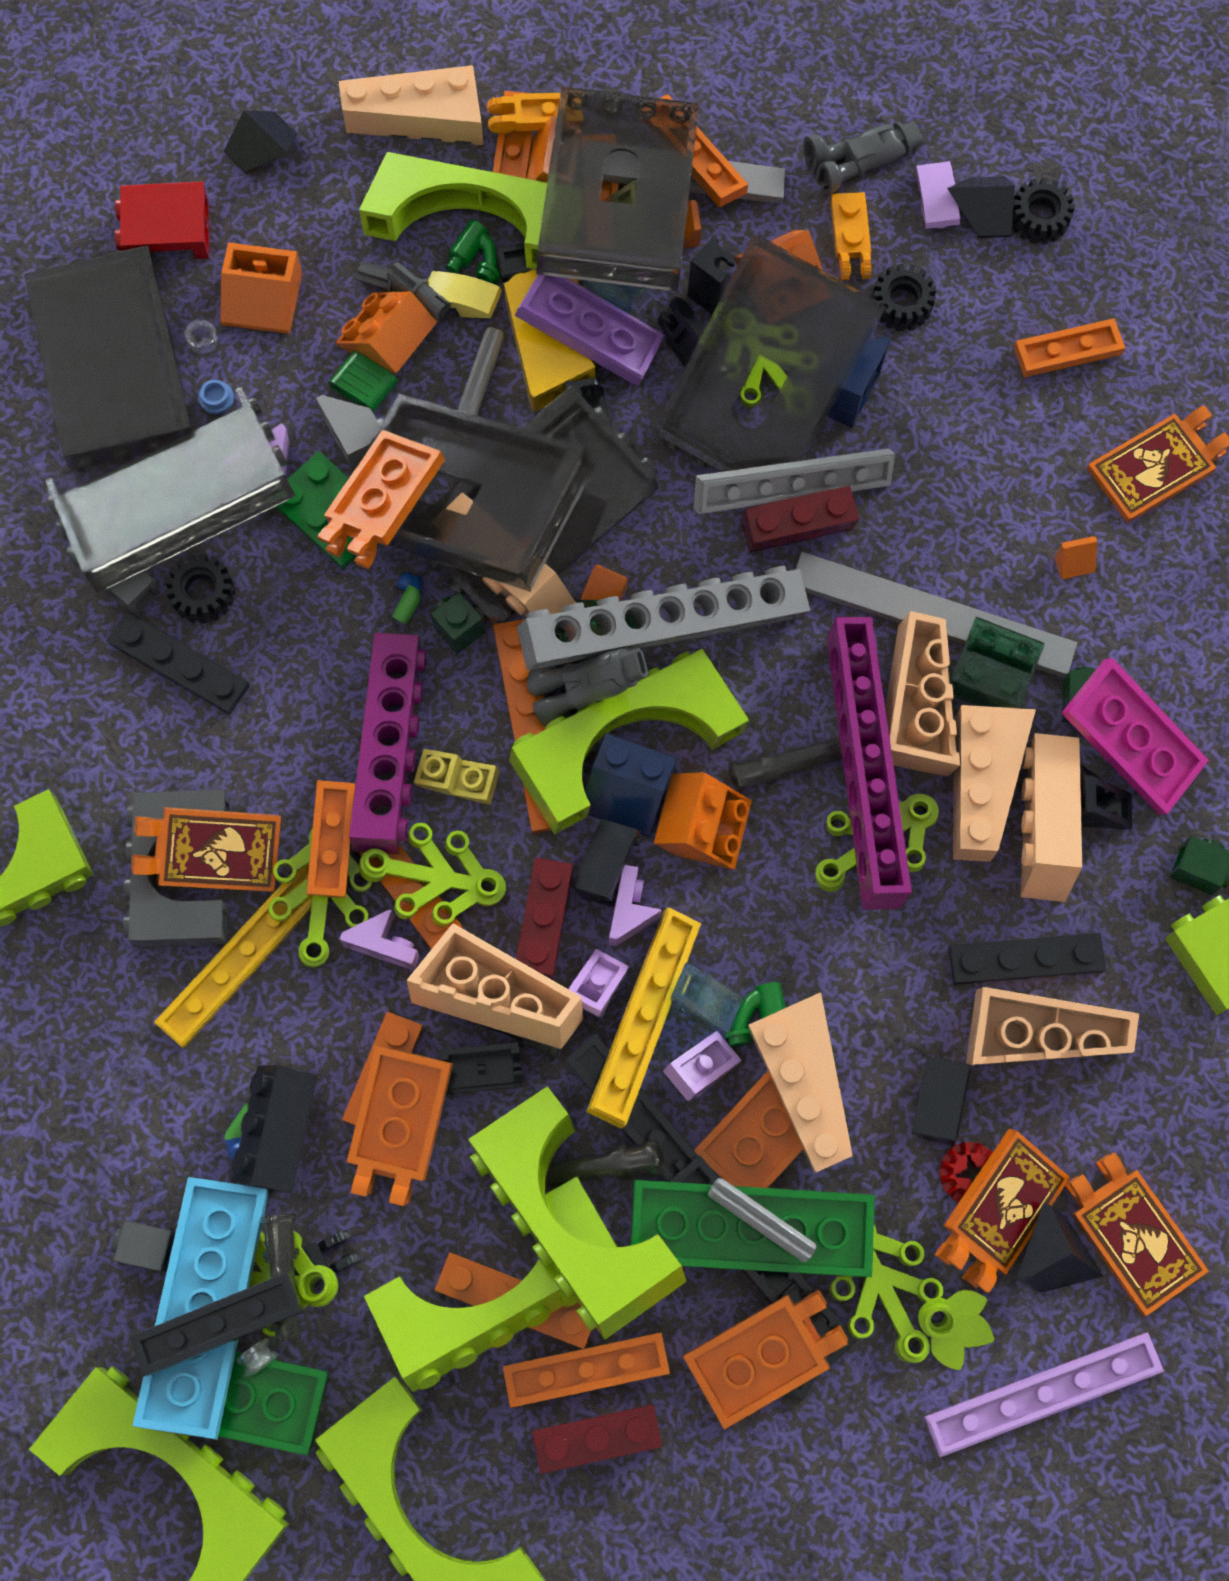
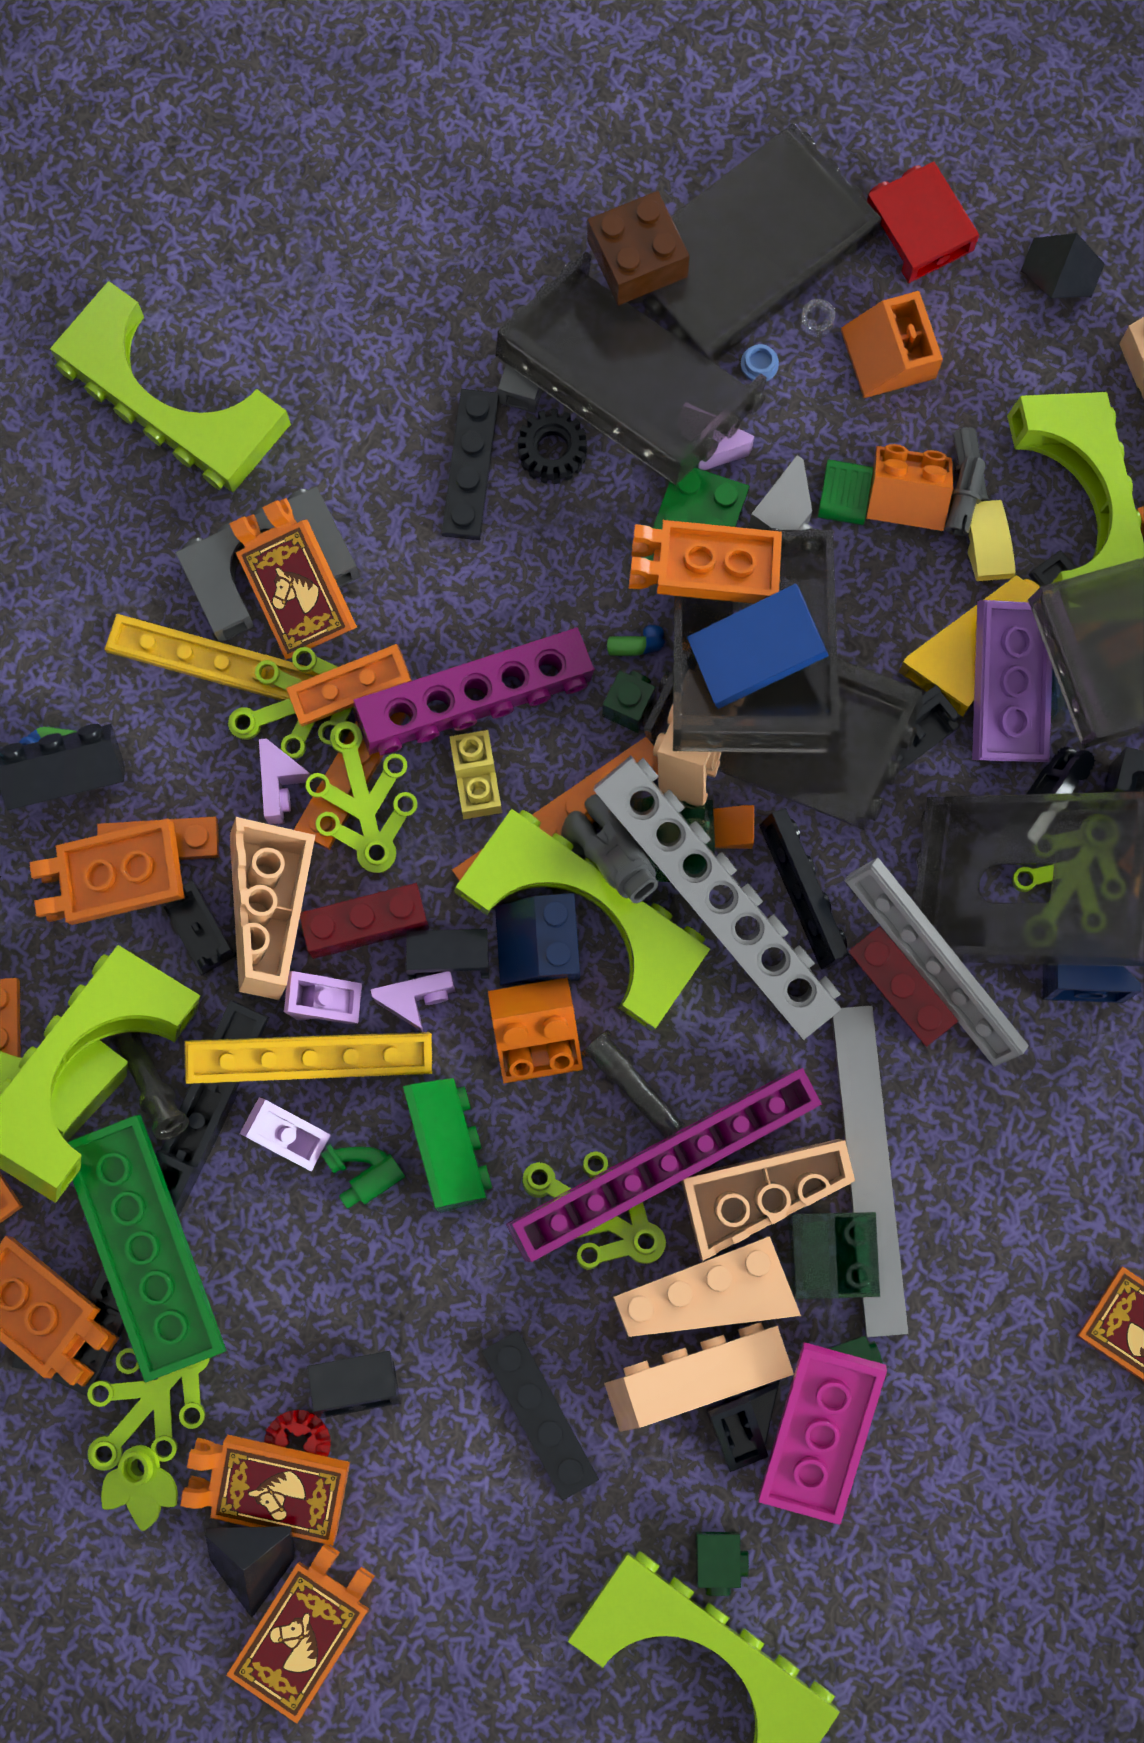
camera: 70 degrees right, 5 degrees up
green plant [445,220,501,284] -> none
light grey axle [457,327,504,423] -> none
clear light blue slope [670,963,744,1032] -> none
orange tile [694,1071,841,1188] -> none
light grey axle [708,1178,816,1262] -> none
light nougat wedge [749,992,853,1174] -> none
lavender tile [924,1332,1164,1457] -> none
light nougat wedge [966,987,1139,1065] -> none
orange slope [1054,536,1098,579] -> none
none -> green slope [403,1078,493,1213]
none -> reddish brown brick [587,191,690,305]
none -> blue tile [687,583,829,709]
none -> black plate [759,808,849,970]

